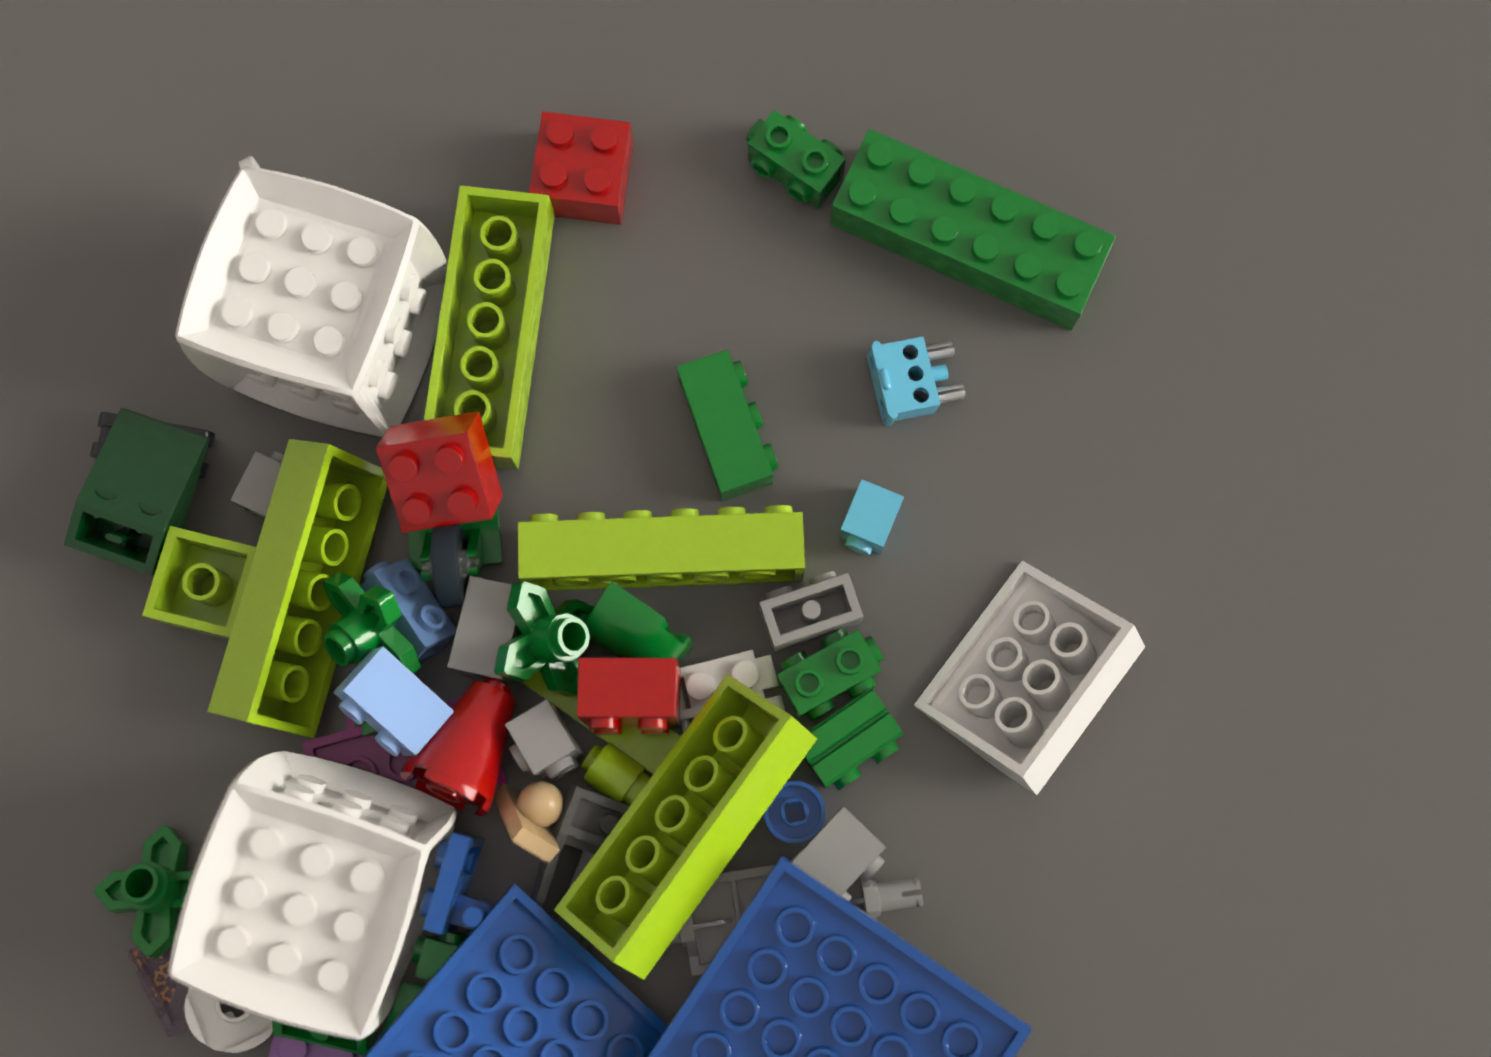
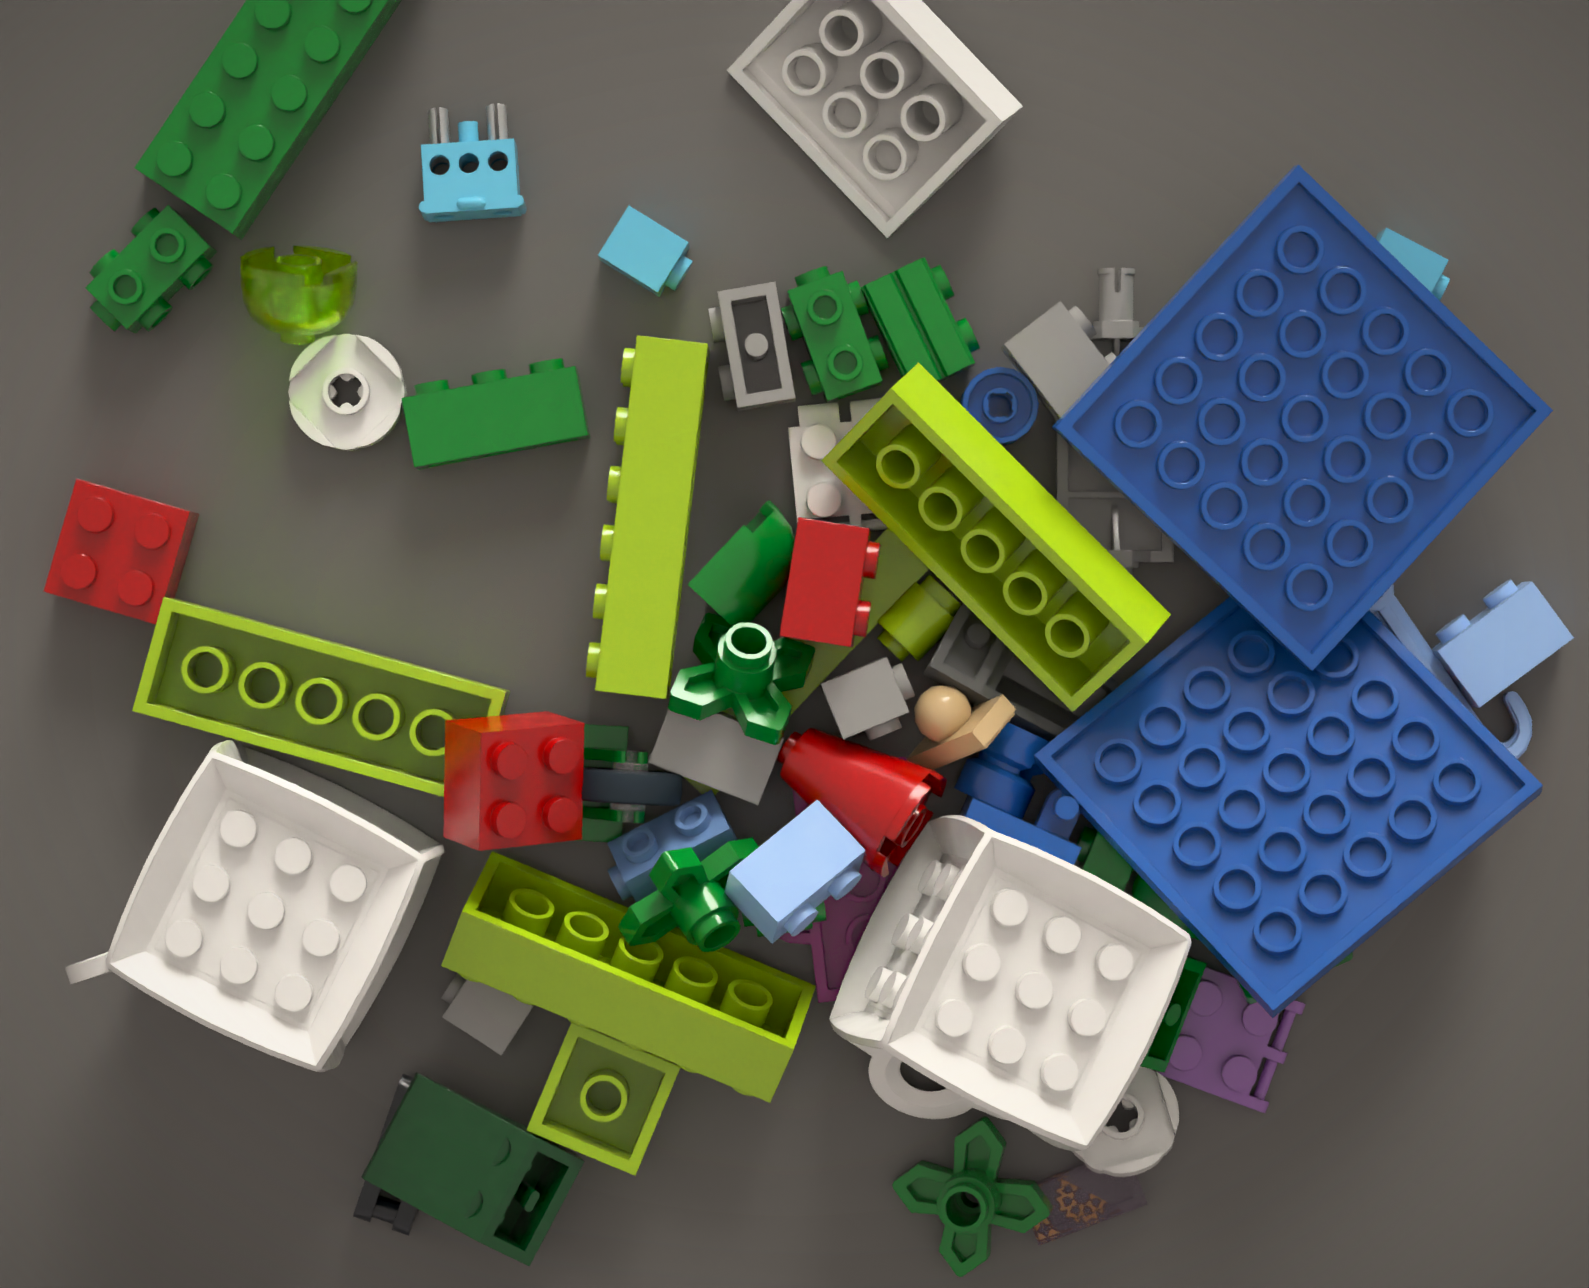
camera: 80 degrees left, 10 degrees up
none -> clear neon green cylinder [240,246,357,345]
none -> white plate [288,334,407,451]
none -> blue wheel [954,723,1049,819]

